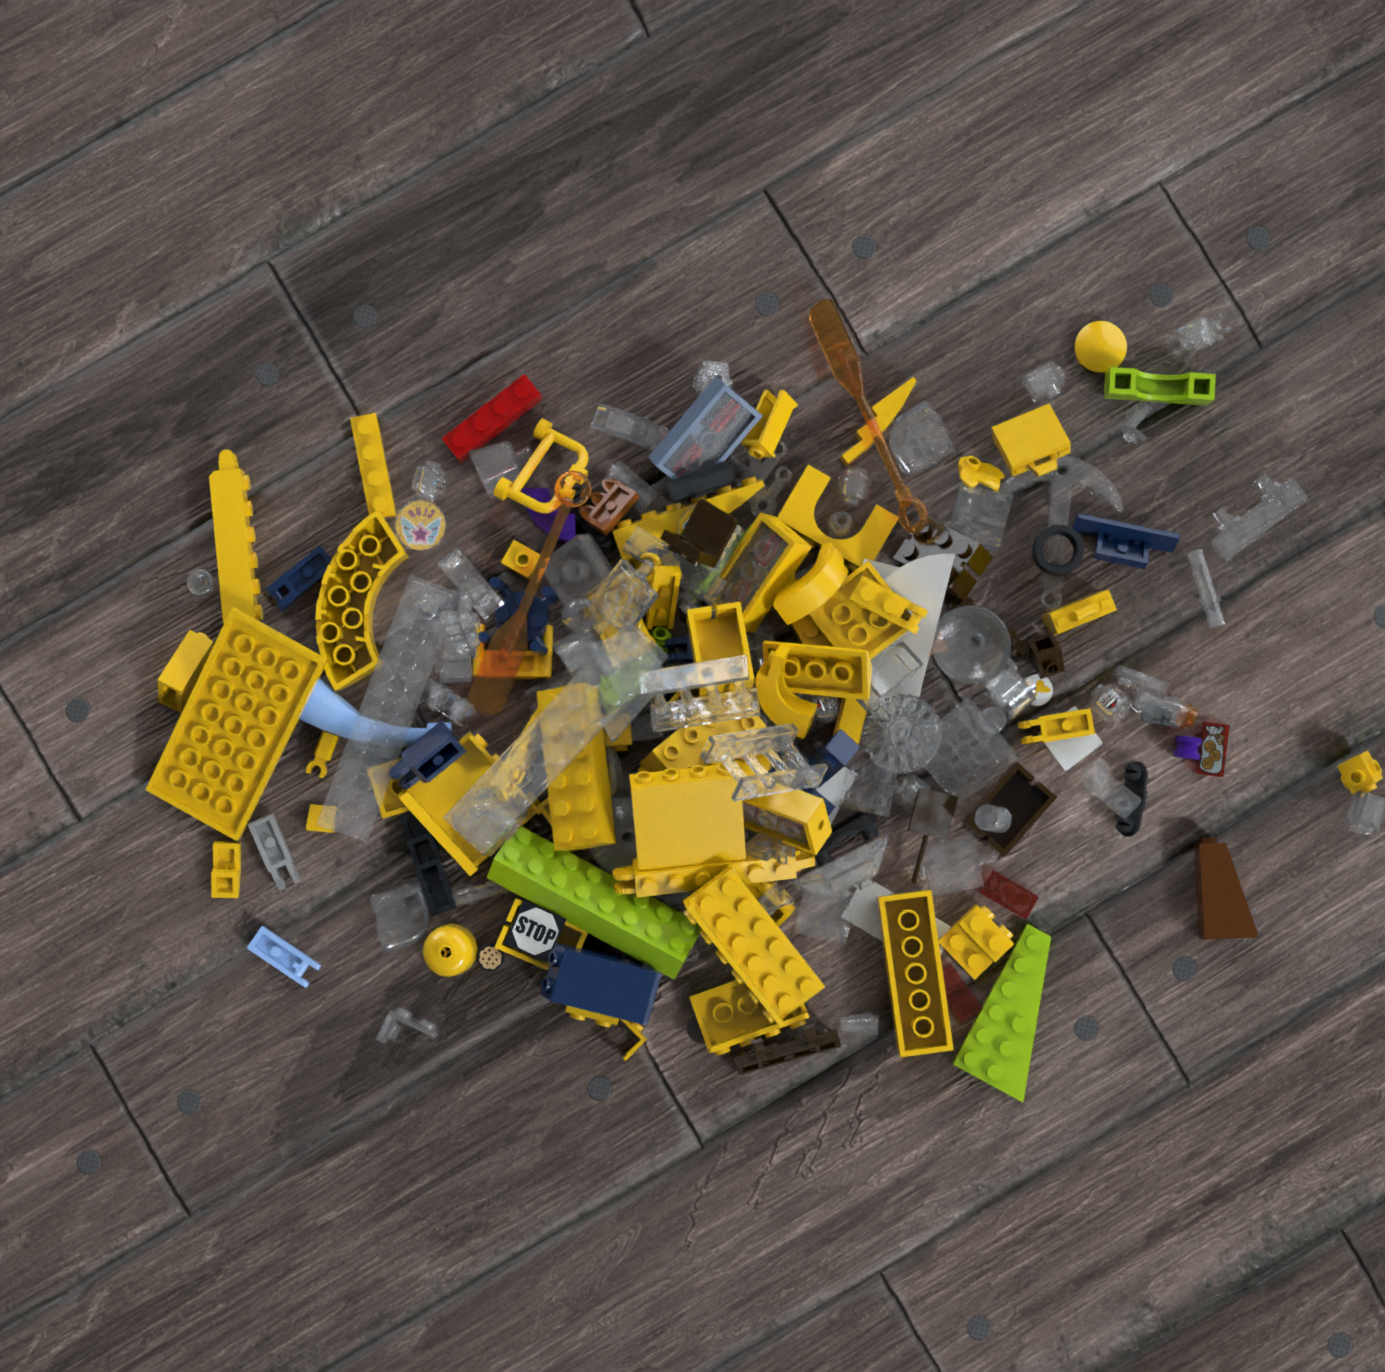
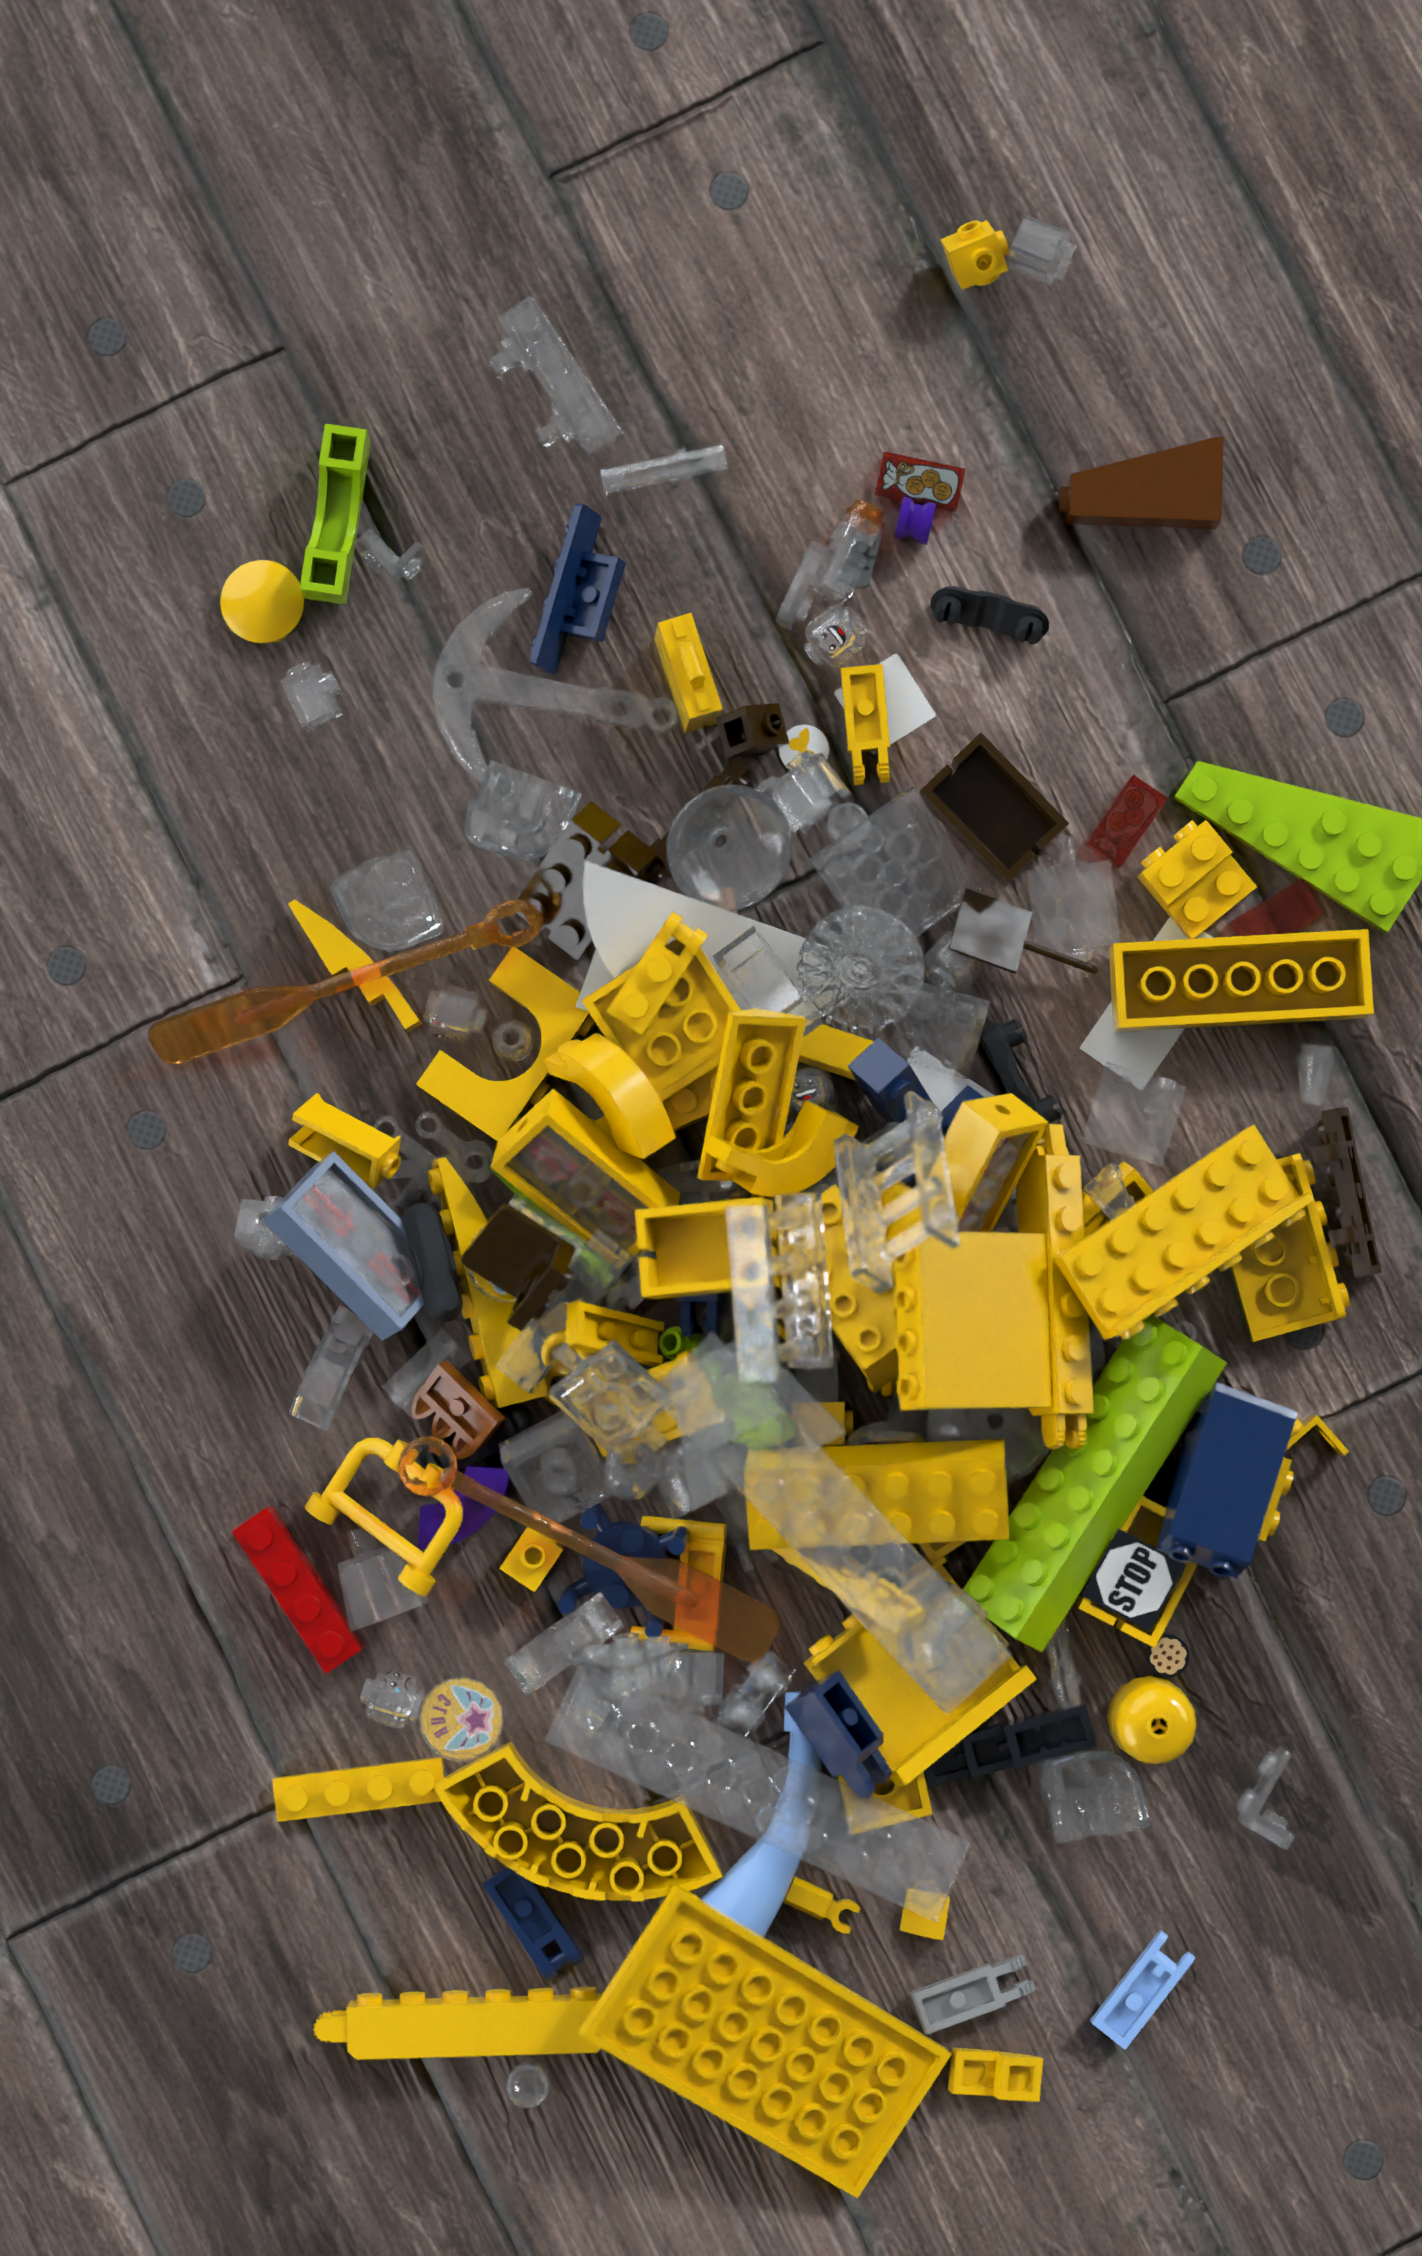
camera: 80 degrees left, 0 degrees up
yellow slope [158,630,213,713] -> none
clear plate [745,832,795,864] -> none
clear wedge [791,834,889,902] -> none
yellow plate [958,456,1005,491] -> none
clear wheel [975,804,1011,833] -> none
yellow piece [992,403,1071,477] -> none
black tyre [1032,524,1084,576] -> none
clear bracket [1083,758,1141,819] -> none
clear pin [1169,313,1233,354] -> none

